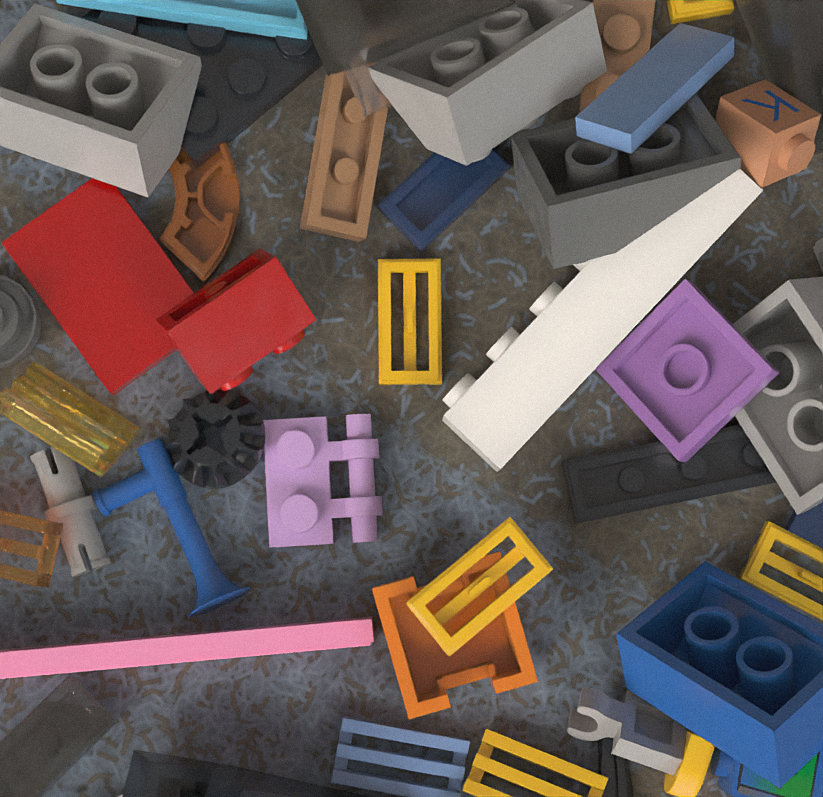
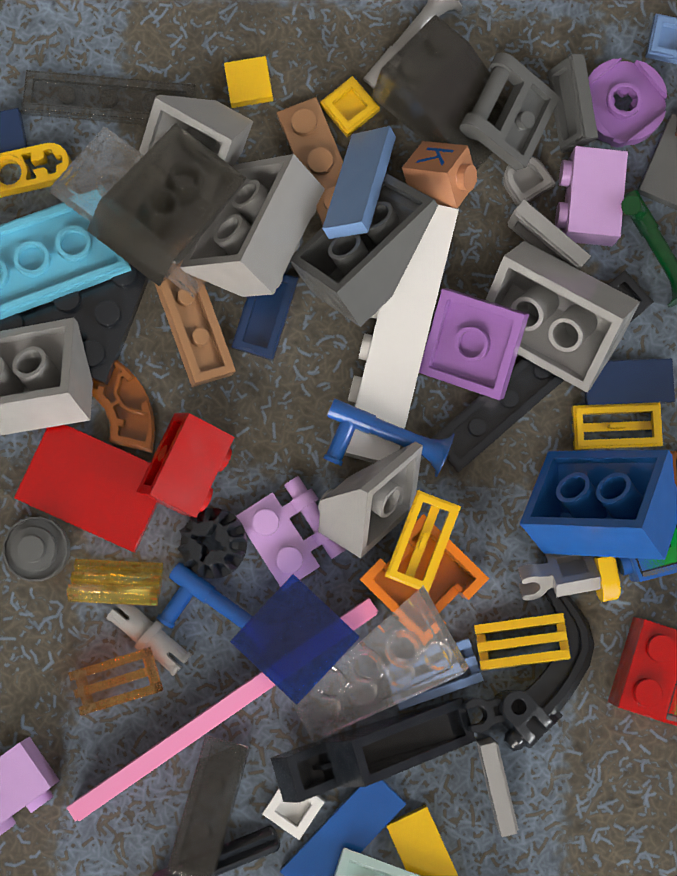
camera: 25 degrees left, 0 degrees up
yellow tile [378,259,442,385] -> none
none -> clear blue tile [230,573,360,705]
none -> clear wing [292,585,469,742]
none -> light grey slope [318,441,423,558]
none -> blue piece [323,398,454,477]

